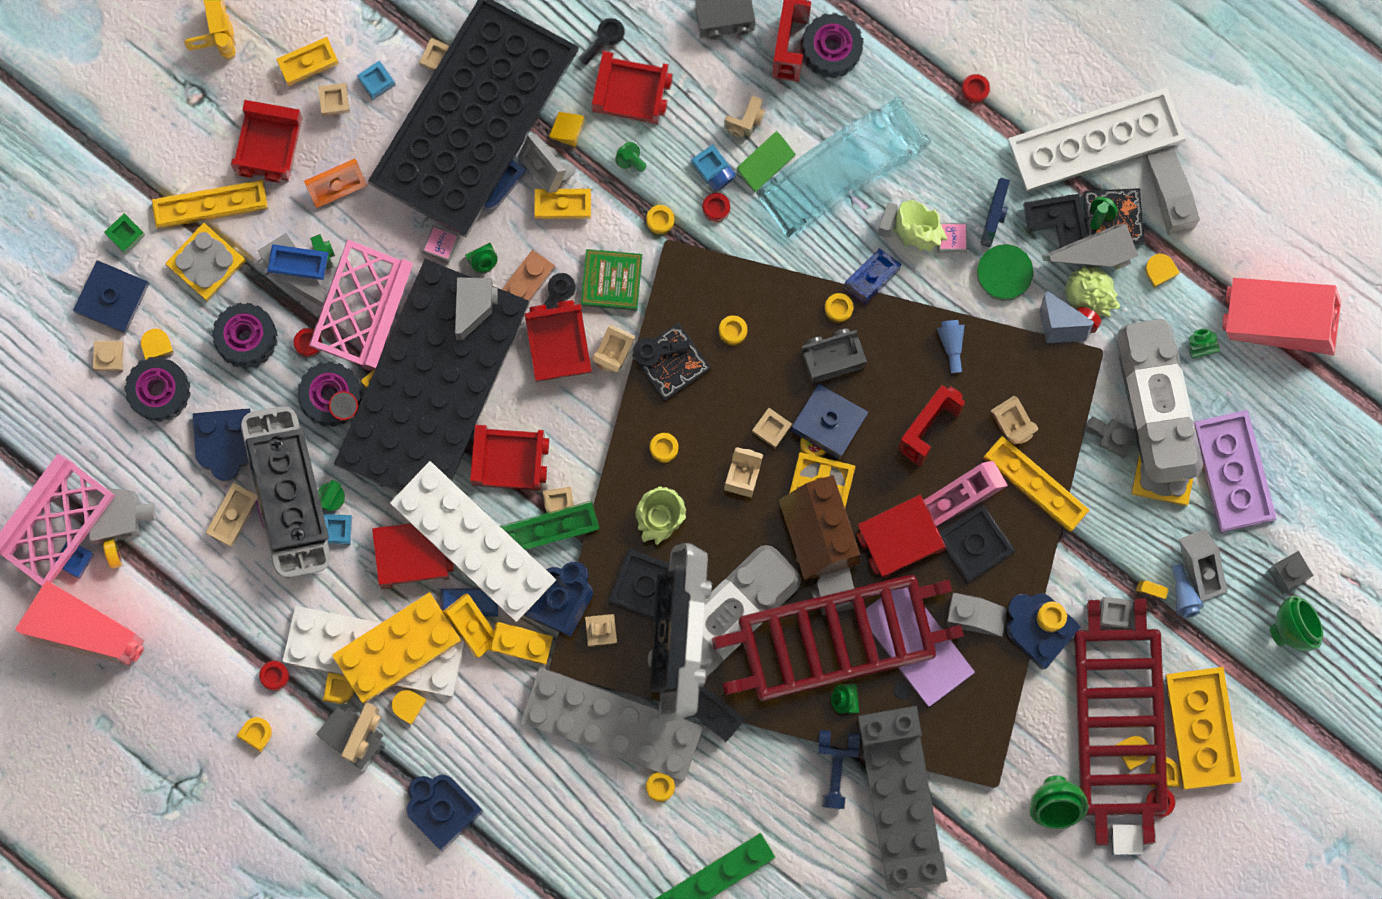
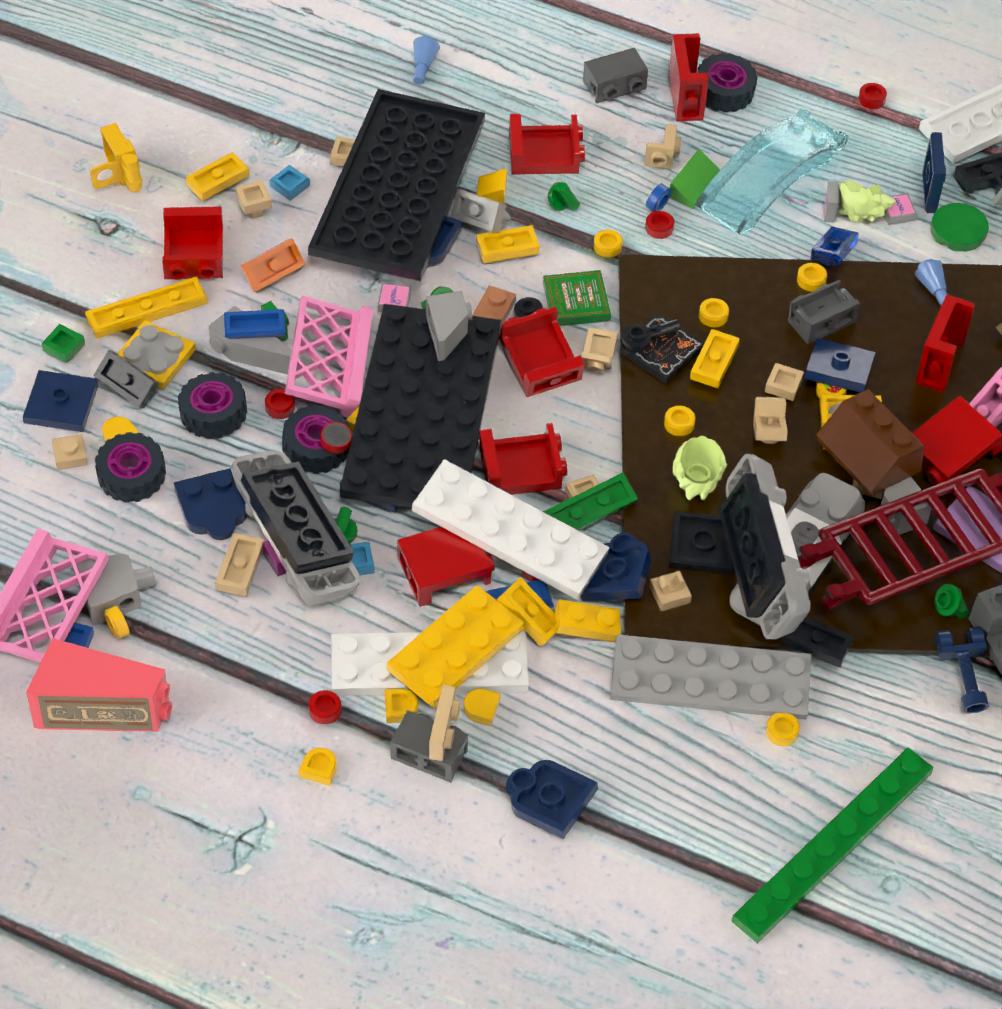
camera: 15 degrees left, 25 degrees down
black plate [578,18,625,65] -> none
dark azure tile [690,144,729,184] -> none
none -> plate [93,350,159,408]
none -> yellow plate [690,329,740,388]

